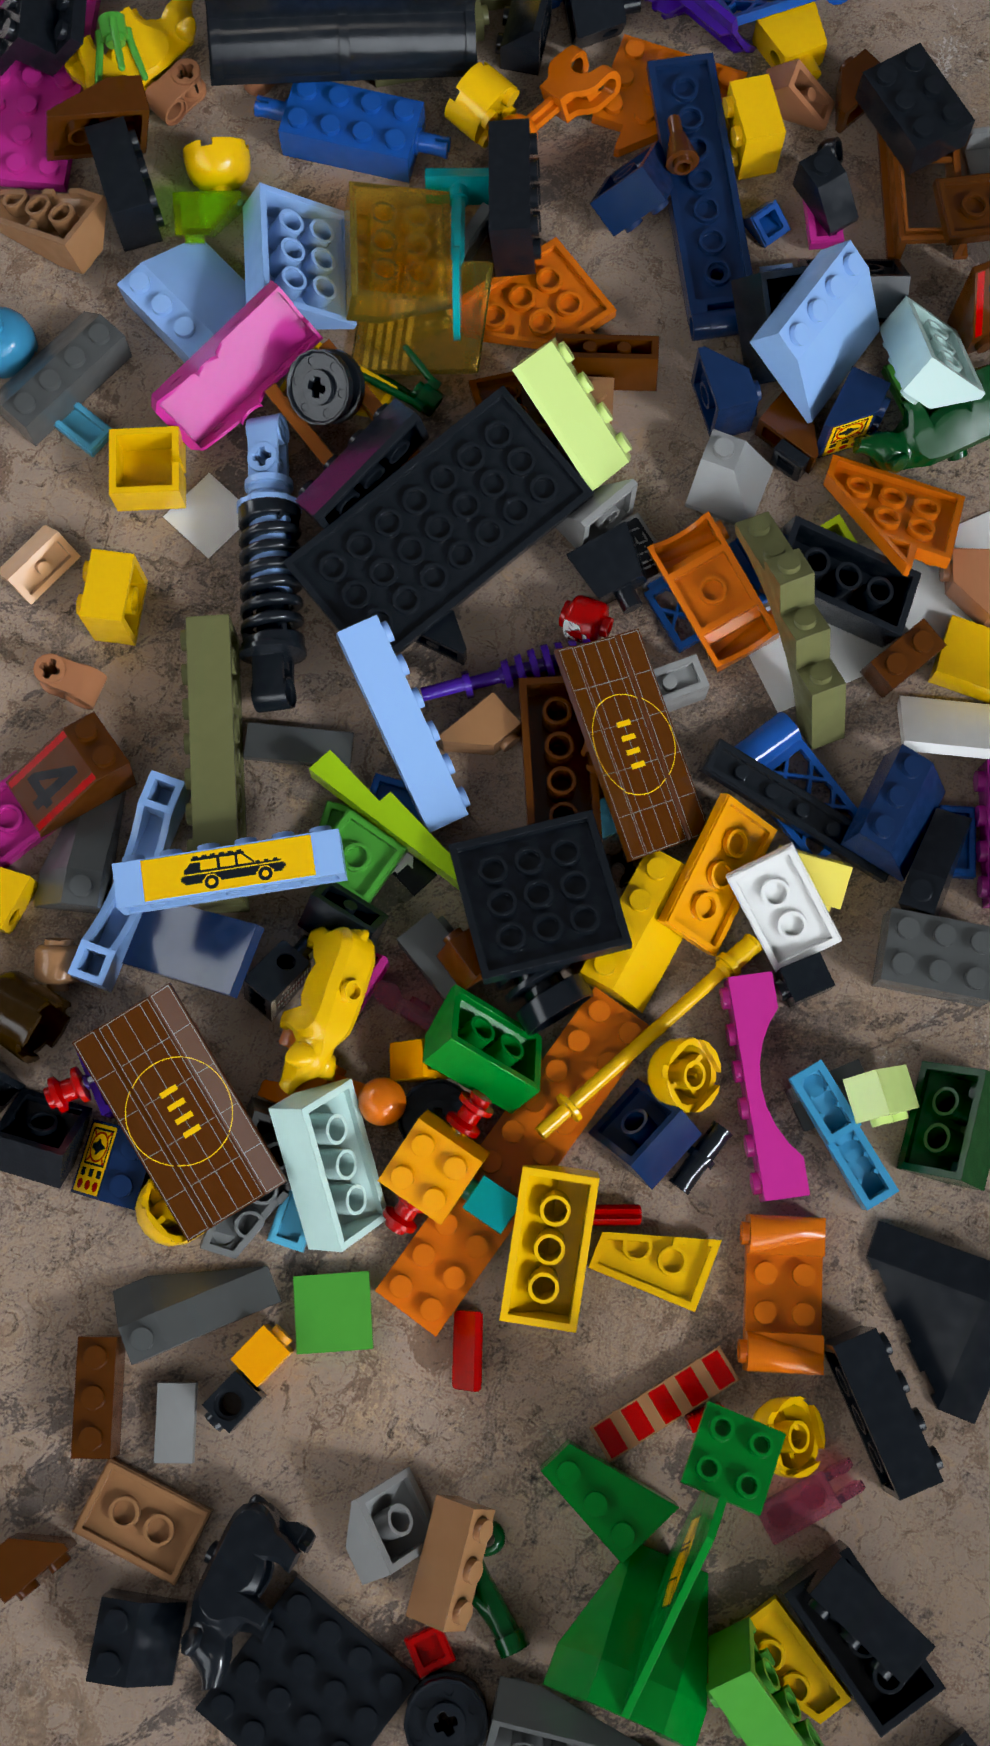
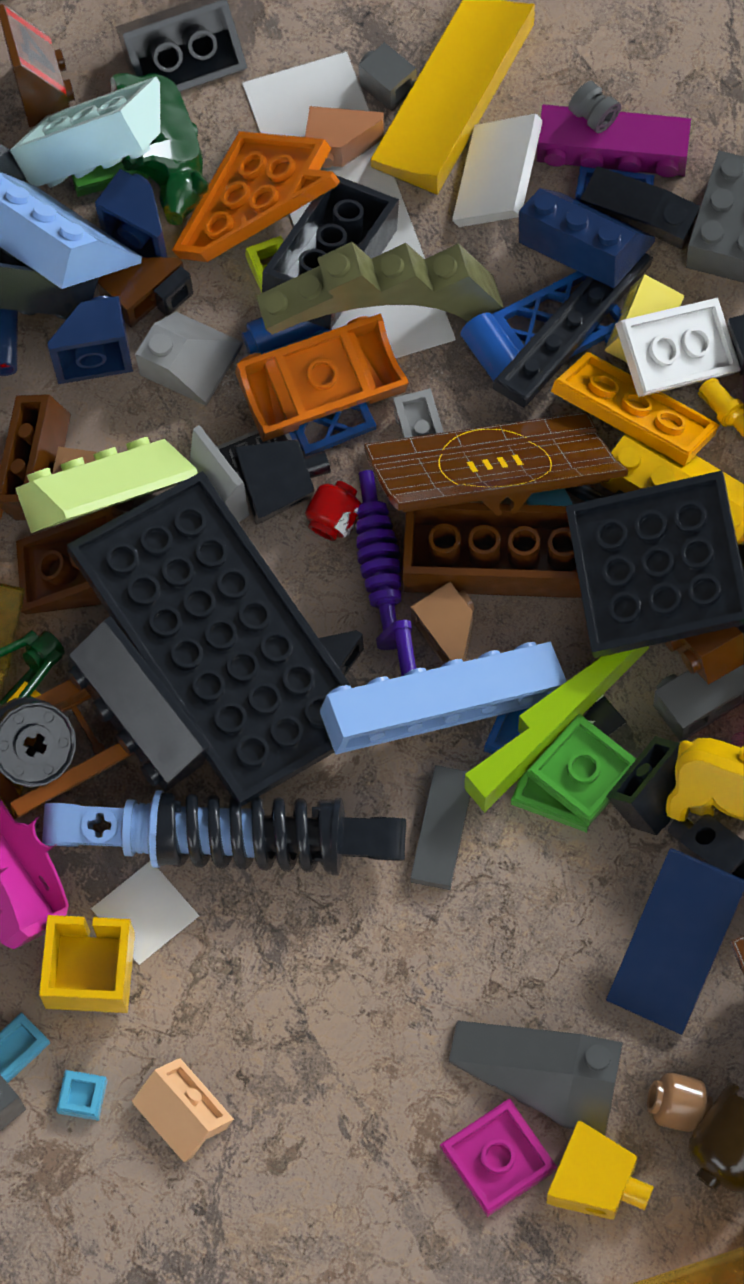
camera: 80 degrees left, 10 degrees down
reddish brown slope [6,711,137,838] -> none
nougat piece [33,653,107,710] -> none
light blue arch [67,770,191,992] -> none
yellow brick [76,549,148,646] -> none
brick [112,825,348,915] -> none
olive brick [180,614,250,914] -> none
reddish brown brick [860,618,947,698] -> none
none -> medium azure tile [56,1070,108,1121]

